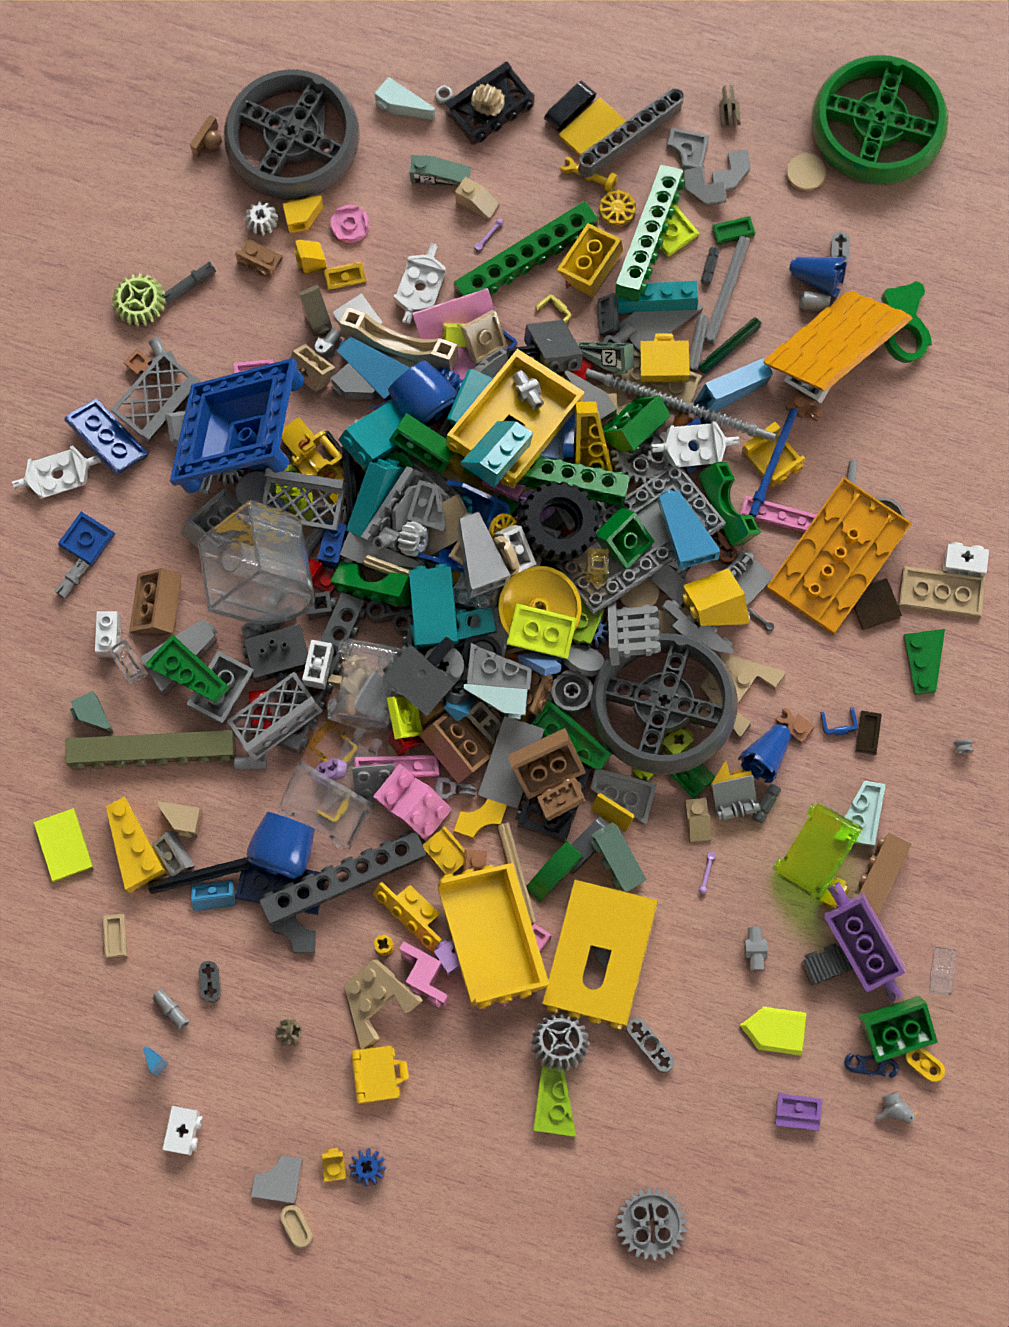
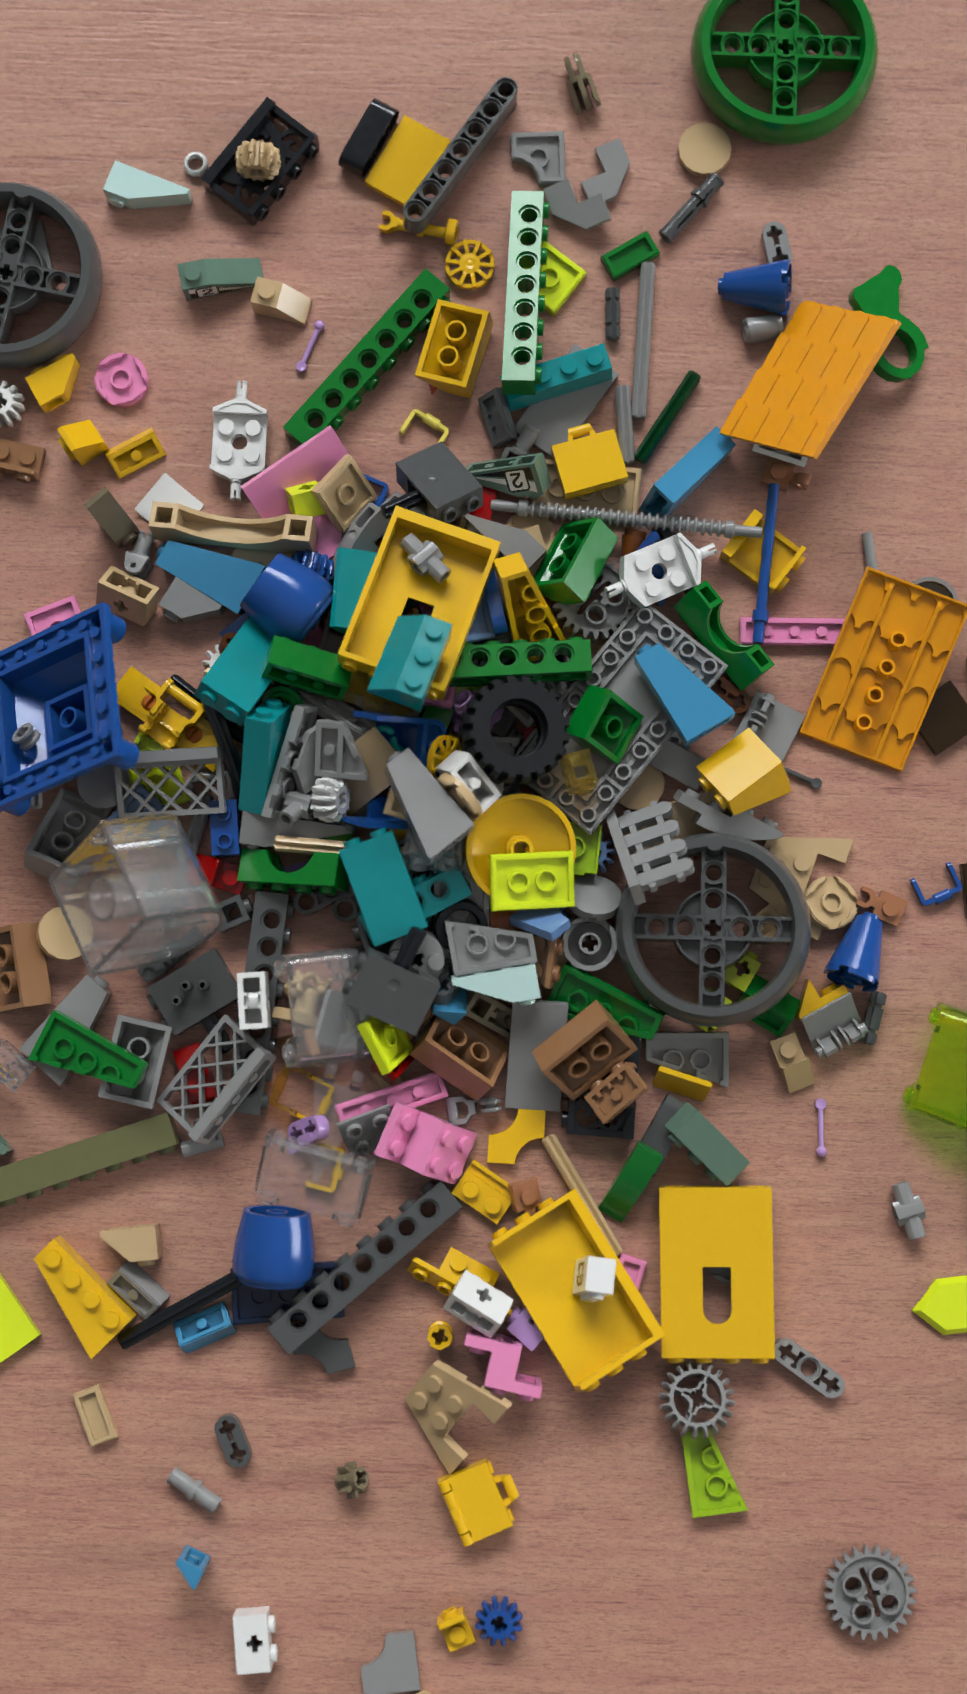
camera: 15 degrees left, 10 degrees up
none -> light grey bush [12,723,41,751]
none -> tan tile [36,906,92,961]
none -> white brick [443,1270,514,1339]
none -> white brick [572,1256,616,1302]
none -> dark grey pin [658,172,724,244]
none -> tan tile [804,876,858,931]

